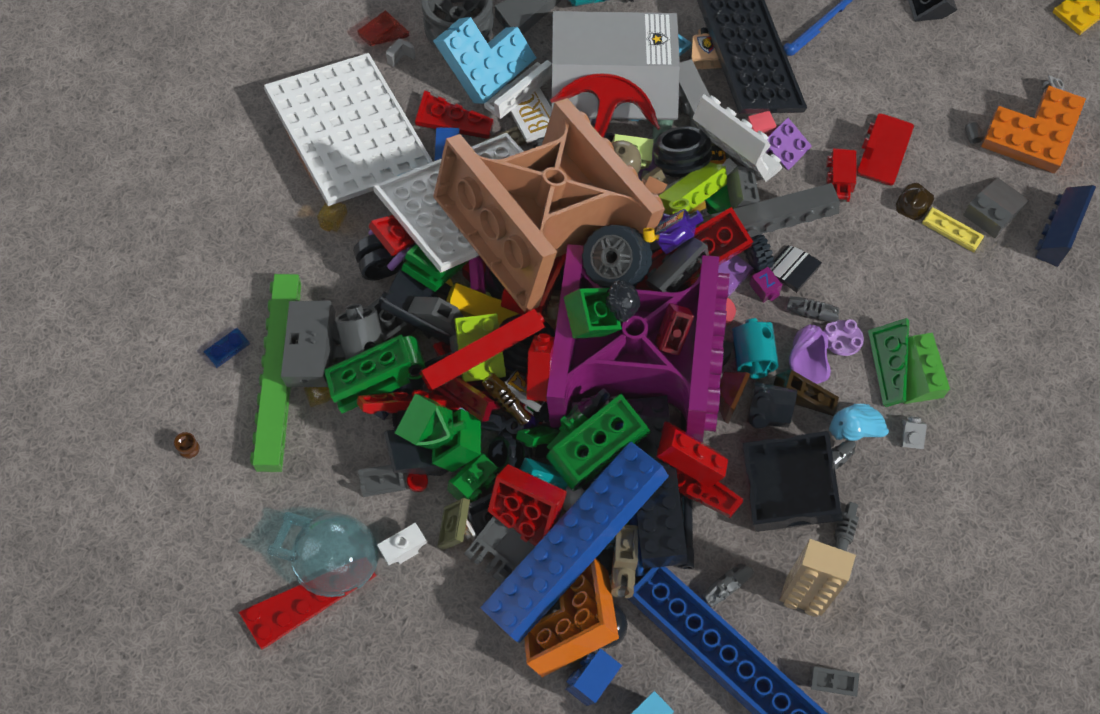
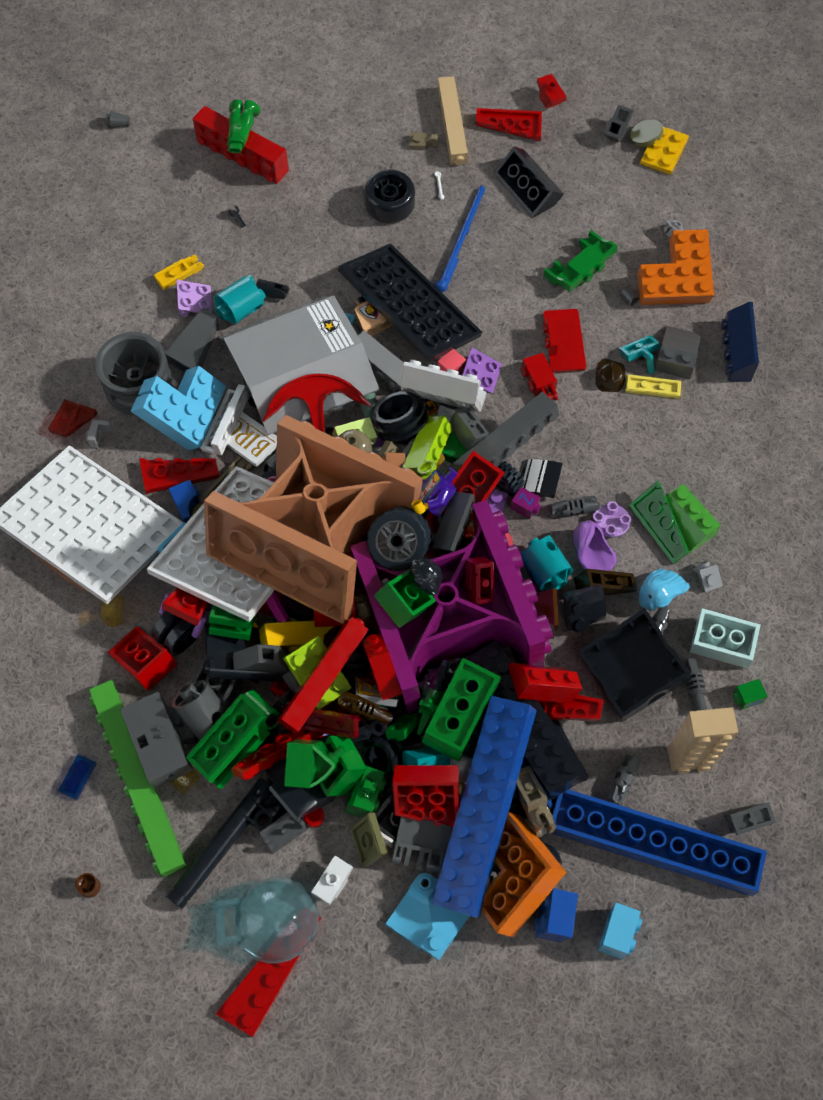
camera: 25 degrees left, 0 degrees up
none -> red slope [107,626,178,691]
none -> black piece [166,778,284,909]
none -> medium azure slope [386,873,470,962]
none -> green bracket [543,230,618,293]
none -> teal plate [619,335,660,374]
none -> light aqua brick [689,608,760,669]
none -> green brick [733,679,768,710]

